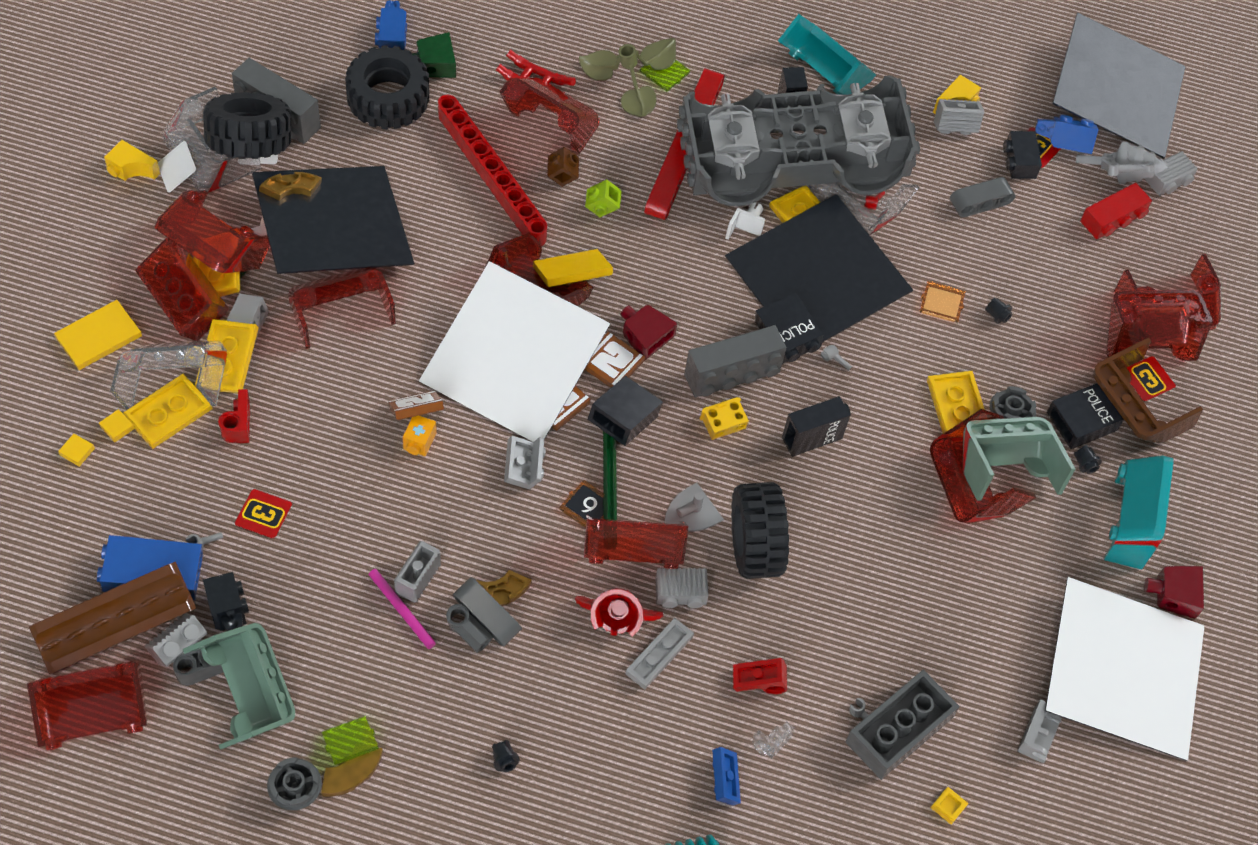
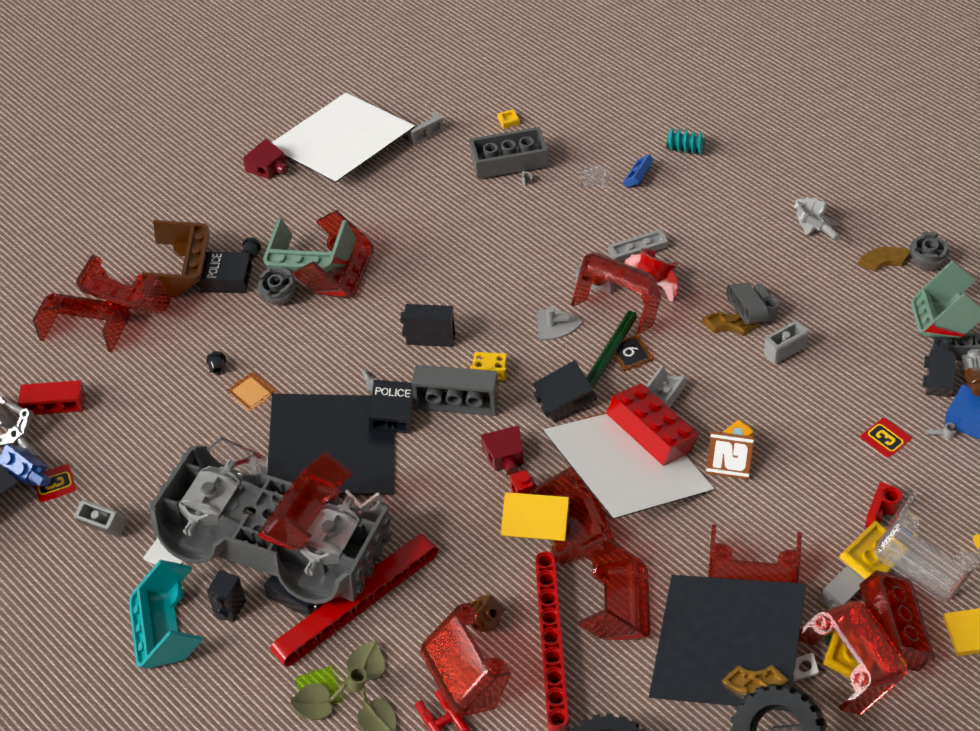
camera: 140 degrees left, 10 degrees down
yellow tile [123,373,213,449] -> none
clear neon green piece [322,716,379,765] -> none
dark pink bar [368,569,436,649] -> none
black hose [492,740,520,772] -> none
lime brick [585,179,622,218] -> none
tile [585,332,645,388] -> none
black tyre [731,482,789,579] -> none
red plate [733,658,788,694] -> none
yellow tile [927,371,988,440] -> none
yellow arch [933,75,981,114] -> none
dark grey beam [950,177,1016,217] -> none
black brick [1003,131,1042,179] -> none
teal windscreen [1104,455,1174,570] -> none
none -> clear red windscreen [257,451,353,551]
none -> red brick [510,470,537,495]
none -> clear red windscreen [578,535,651,640]
none -> red brick [606,383,699,466]
none -> light grey bar [794,197,841,241]

